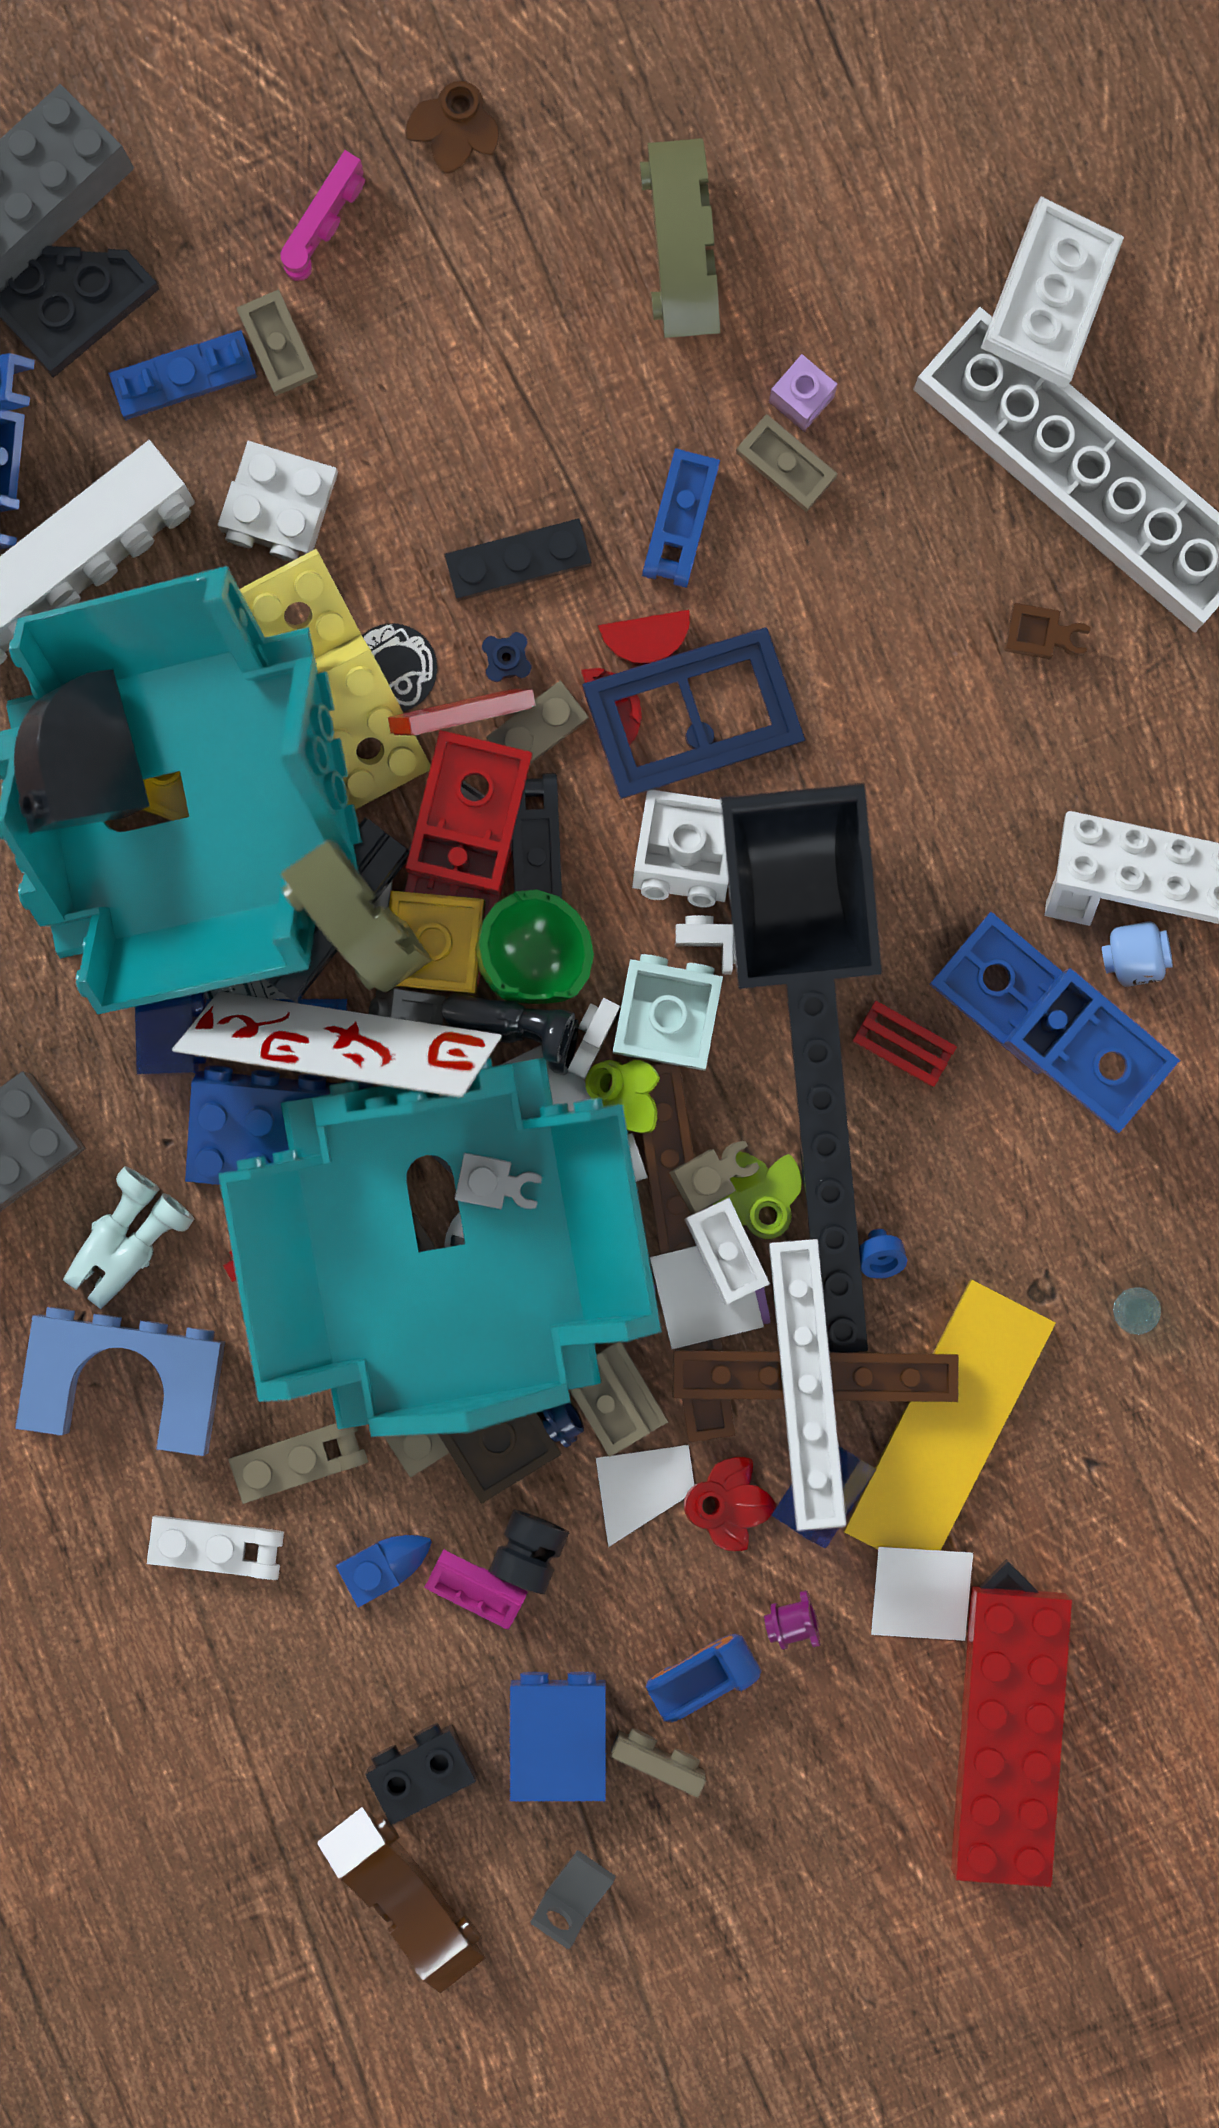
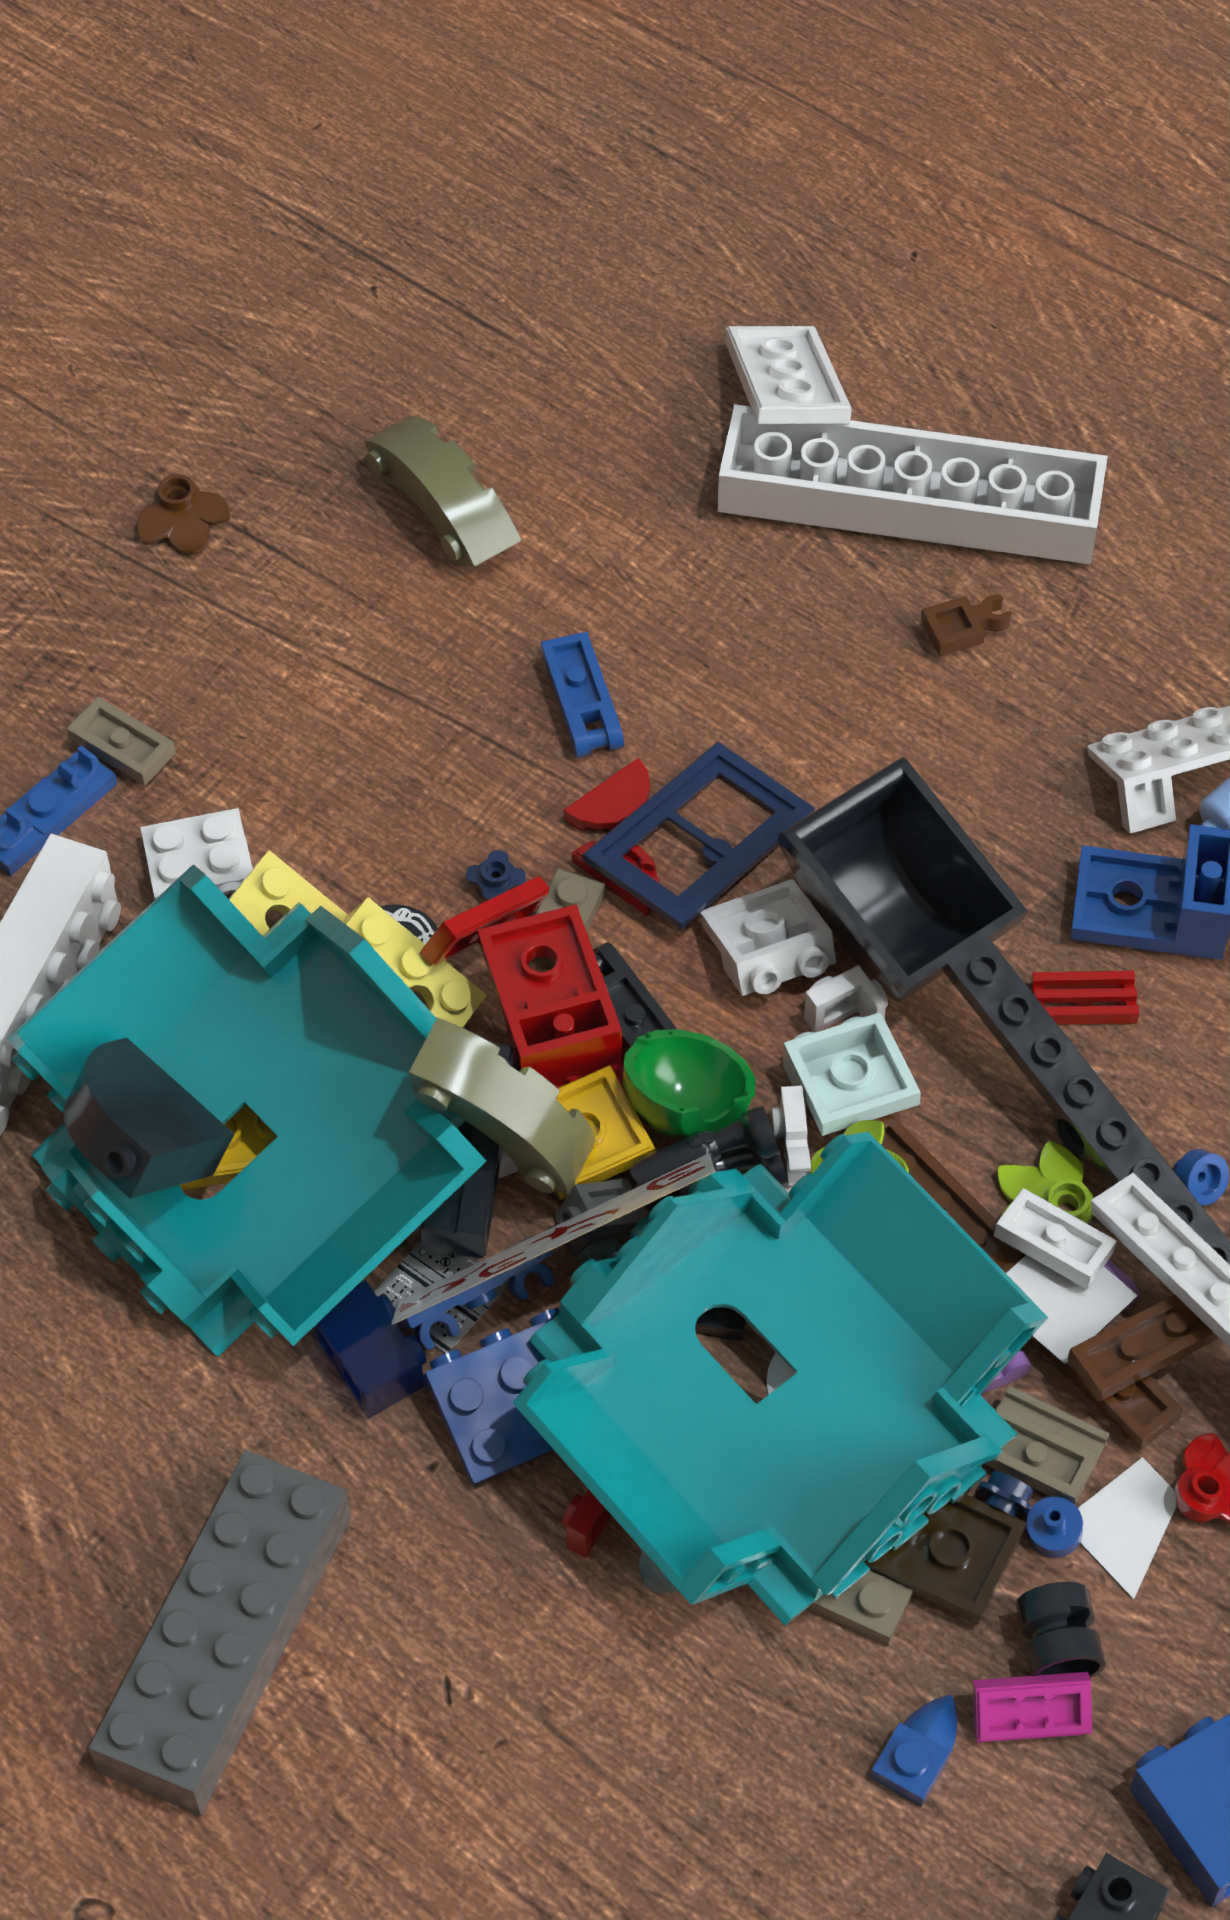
camera: 30 degrees left, 30 degrees down
medium blue arch [15,1307,225,1456] -> none
light aqua piece [63,1166,194,1309] -> none
white plate [147,1515,284,1580] -> none
dark tan plate [228,1423,368,1504] -> none
dark pink plate [281,150,365,281] -> none
black plate [444,518,592,602] -> none
light grey plate [455,1152,542,1209] -> none
dark tan plate [669,1141,759,1214] -> none
dark tan plate [736,414,838,512] -> none
lavender brick [769,354,837,431] -> none
none -> blue tile [1026,1497,1083,1558]

